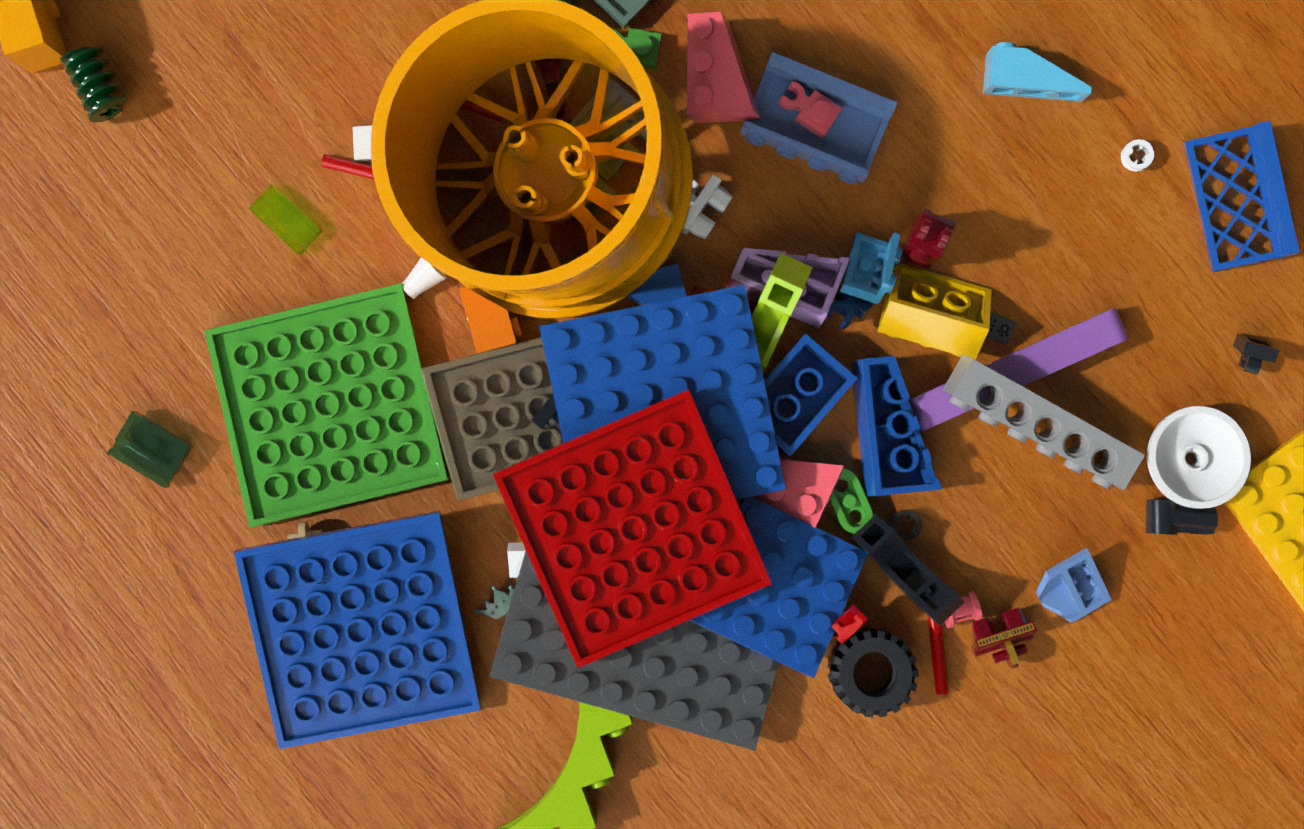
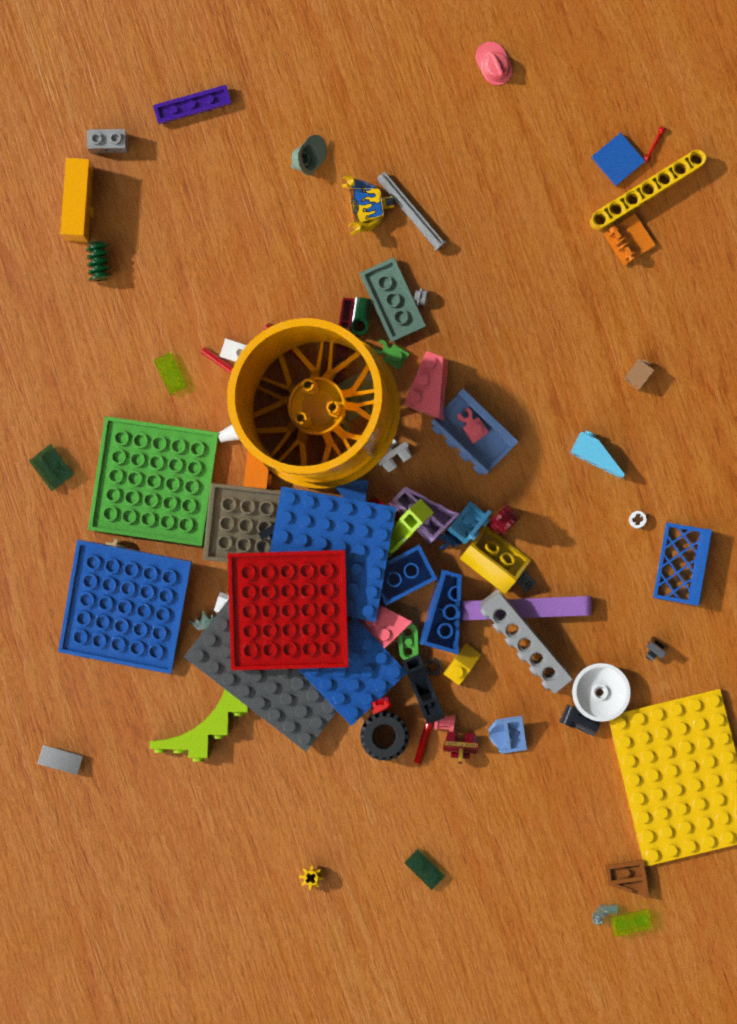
camera: 25 degrees right, 0 degrees up
none -> yellow slope [443,643,481,685]

